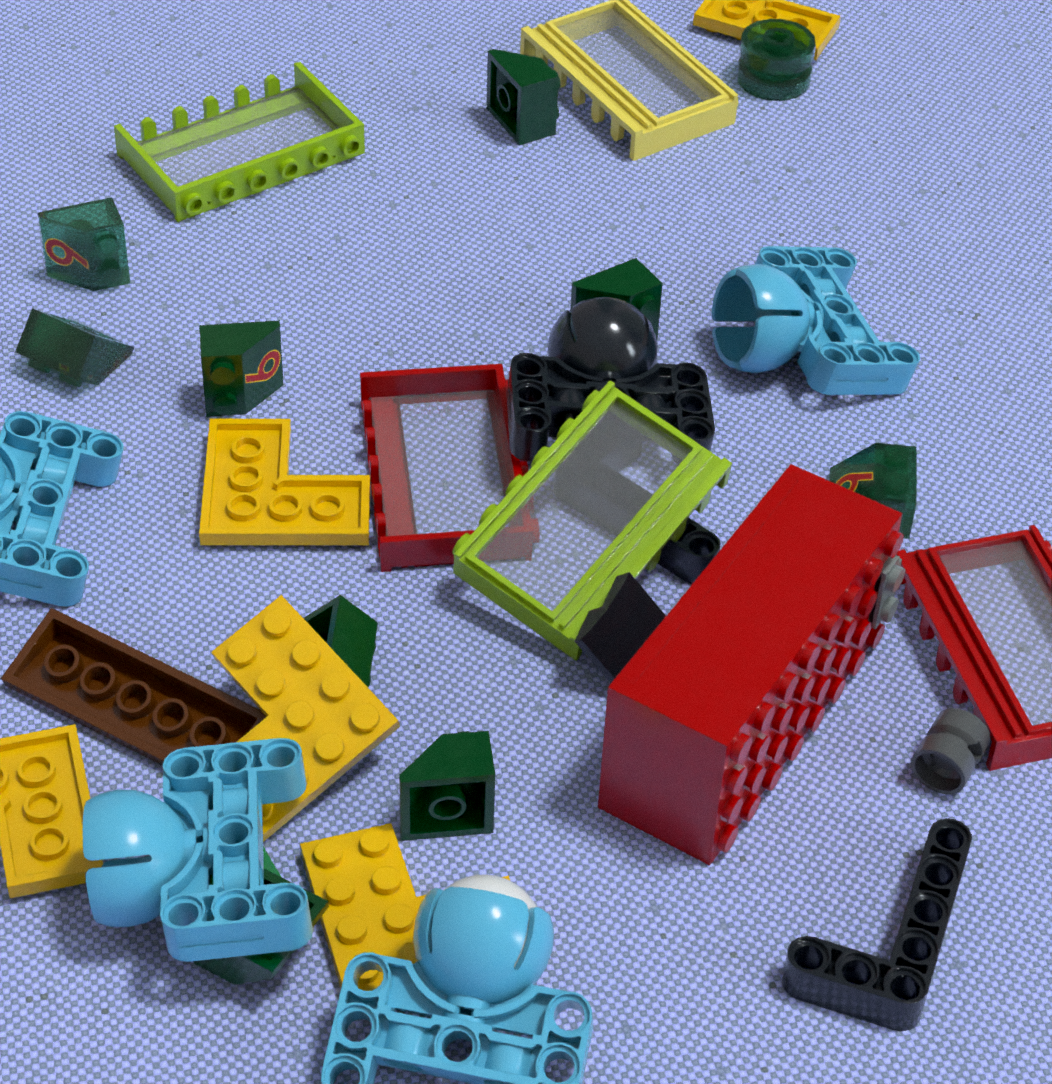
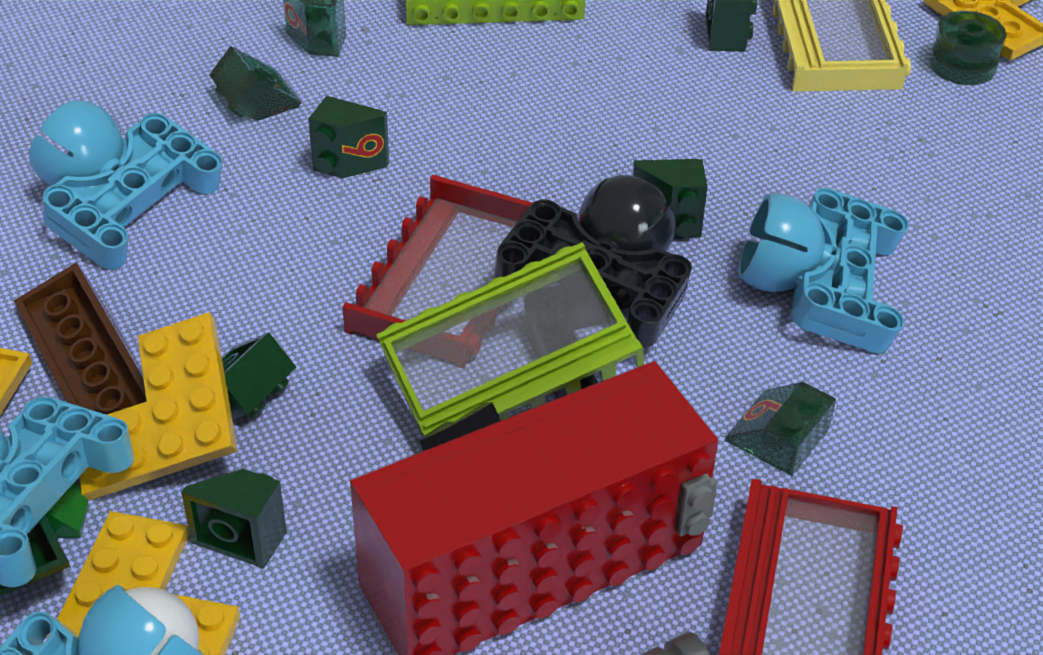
camera: 30 degrees right, 0 degrees up
yellow plate [199,418,370,545] -> none

